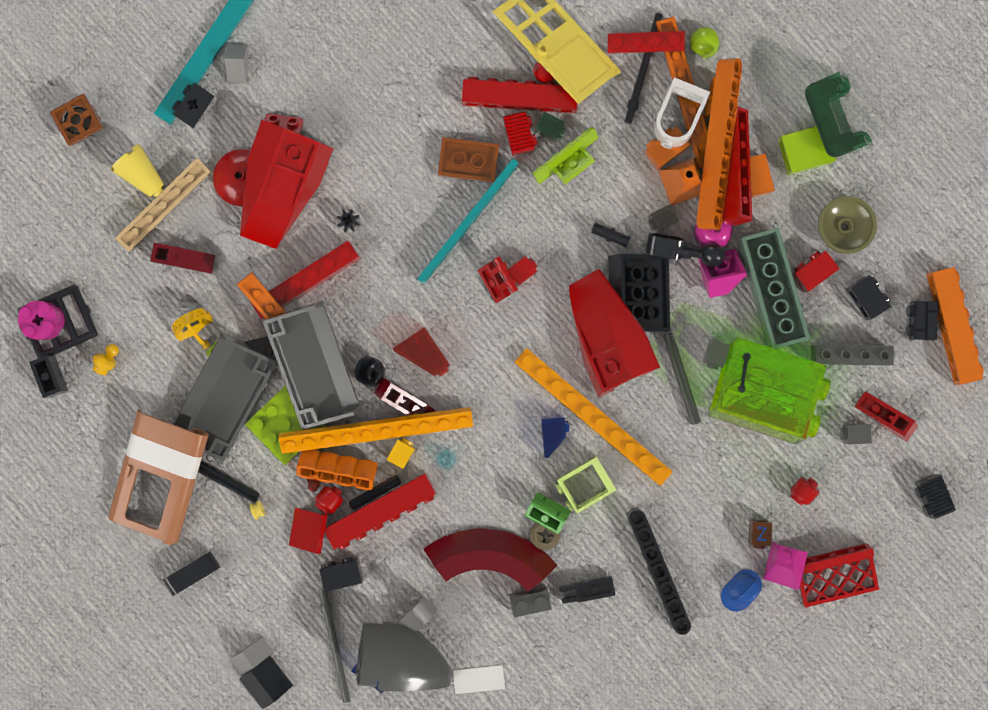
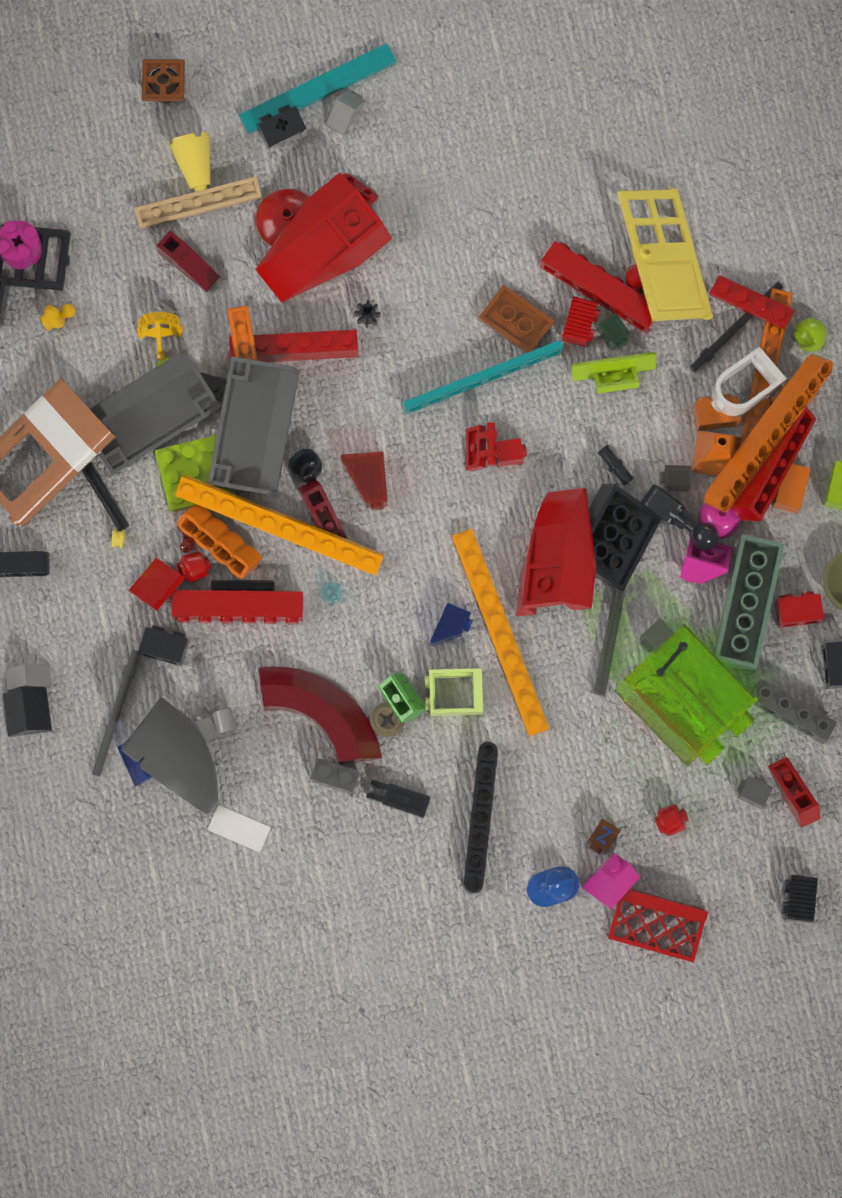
camera: 20 degrees right, 10 degrees down
yellow brick [387,438,415,469] -> none

